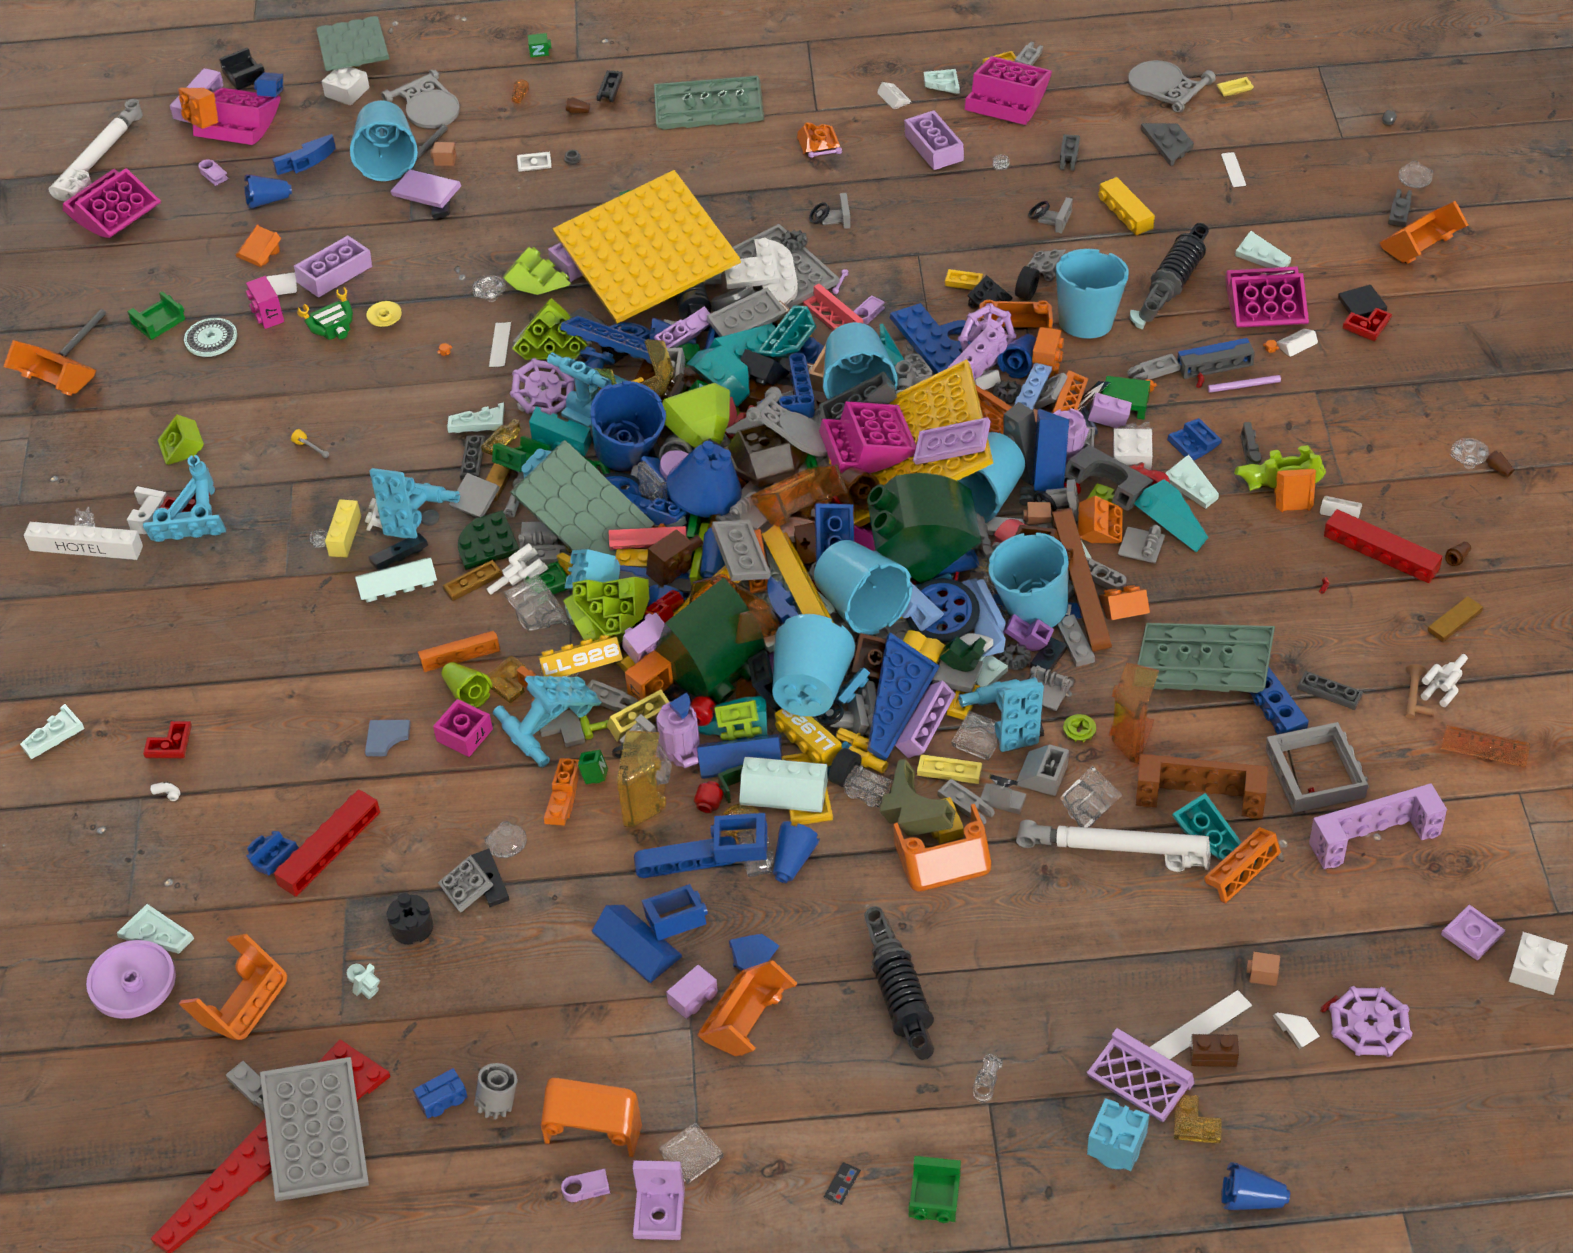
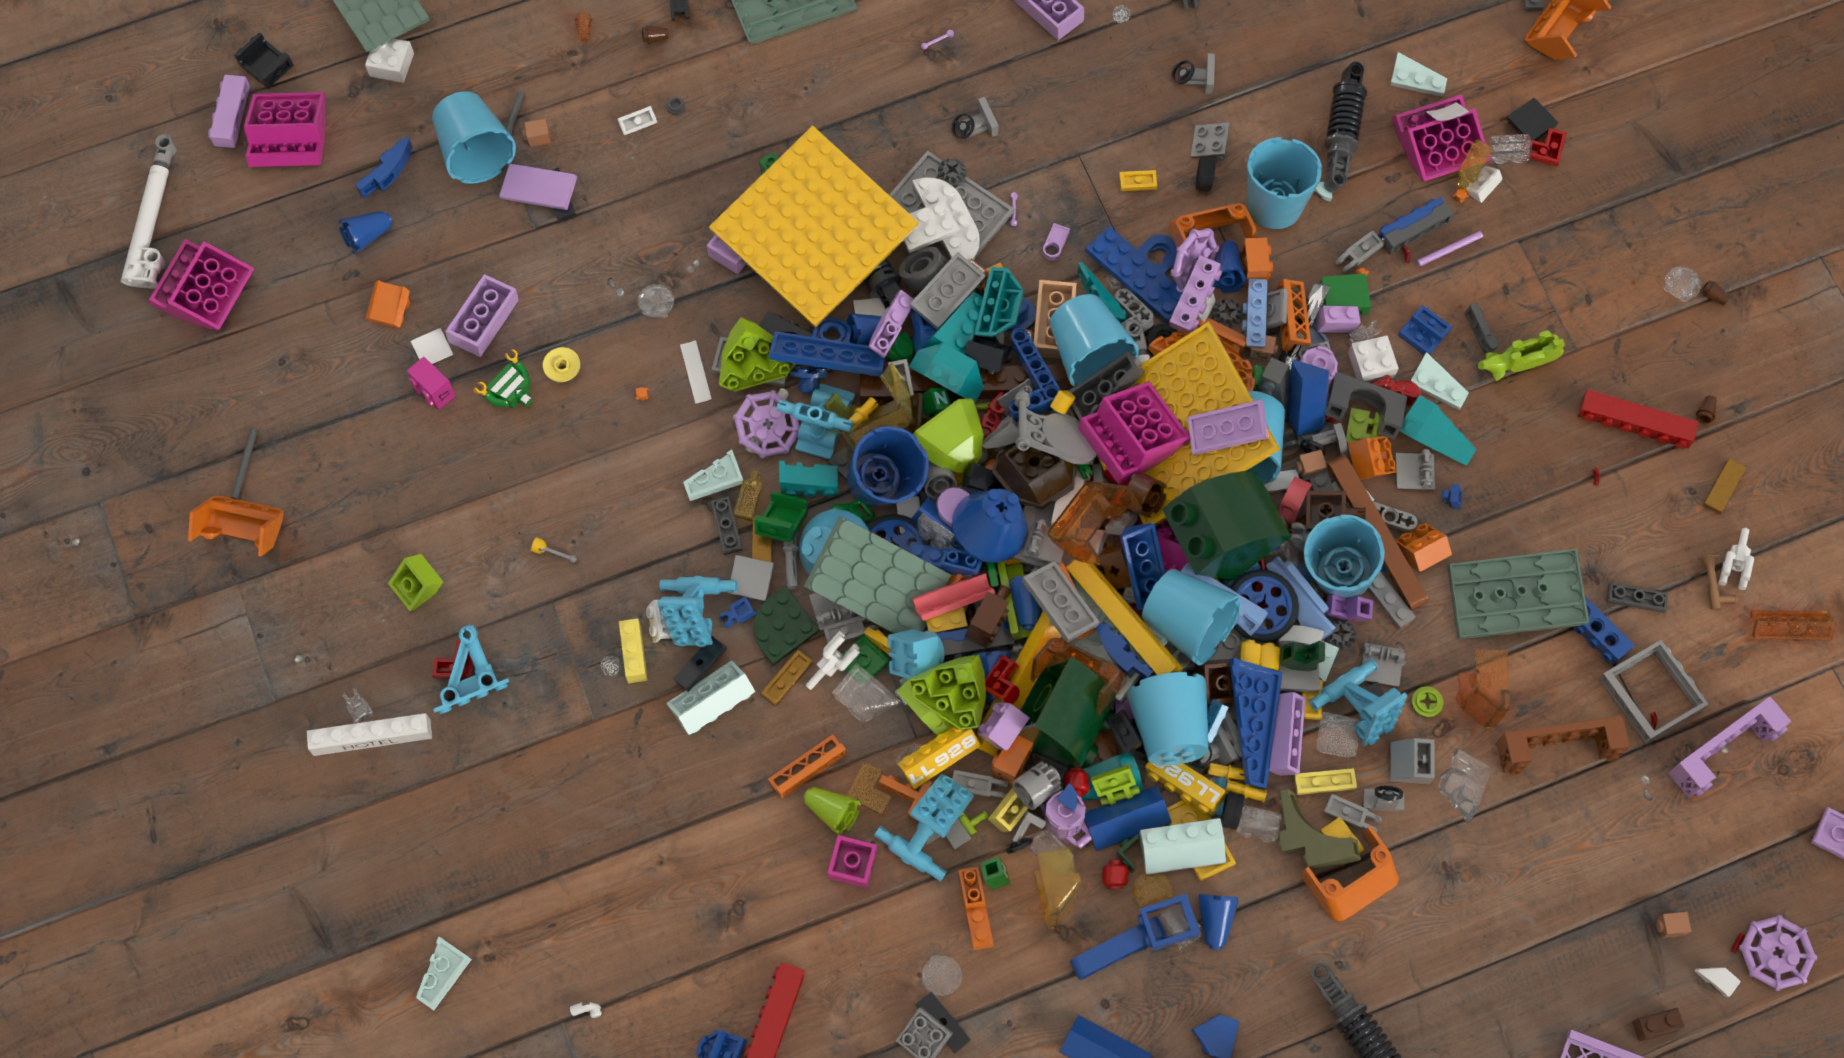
camera: 20 degrees left, 20 degrees up
green panel [127,291,185,340] -> none
white piece [127,486,167,534] -> none
red brick [143,721,192,759] -> none
orange slope [178,88,218,129] -> none
piece [184,318,237,357] -> none
lavender piece [199,159,228,186] -> none
blue brick [254,72,283,97] -> none
sand blue tile [365,720,411,756] -> none
light grey piece [381,69,460,129] -> none
dark grey piece [421,509,439,526] -> none
lime brick [503,247,570,295] -> none
blue window [642,884,708,941] -> none
orange slope [797,122,840,154] -> none
coral fence [803,284,863,331] -> none
black hinge [967,275,1013,308] -> none
white piece [1016,820,1211,872] -> none
black plate [1030,637,1067,672] -> none
yellow brick [1098,177,1155,235] -> none
white sticker [1144,990,1252,1068] -> none
teal wedge [1172,793,1256,864] -> none
orange fence [1204,827,1281,903] -> none
orange slope [1274,469,1316,513] -> none
white slope [1320,496,1362,519] -> none
none -> blue plate [719,596,756,628]
none -> light grey gear [1012,761,1062,810]
none -> yellow brick [1050,390,1076,414]
none -> blue tile [1441,484,1462,509]
none -> clear yellow hinge [1457,139,1493,189]
none -> clear brick [1489,134,1532,164]

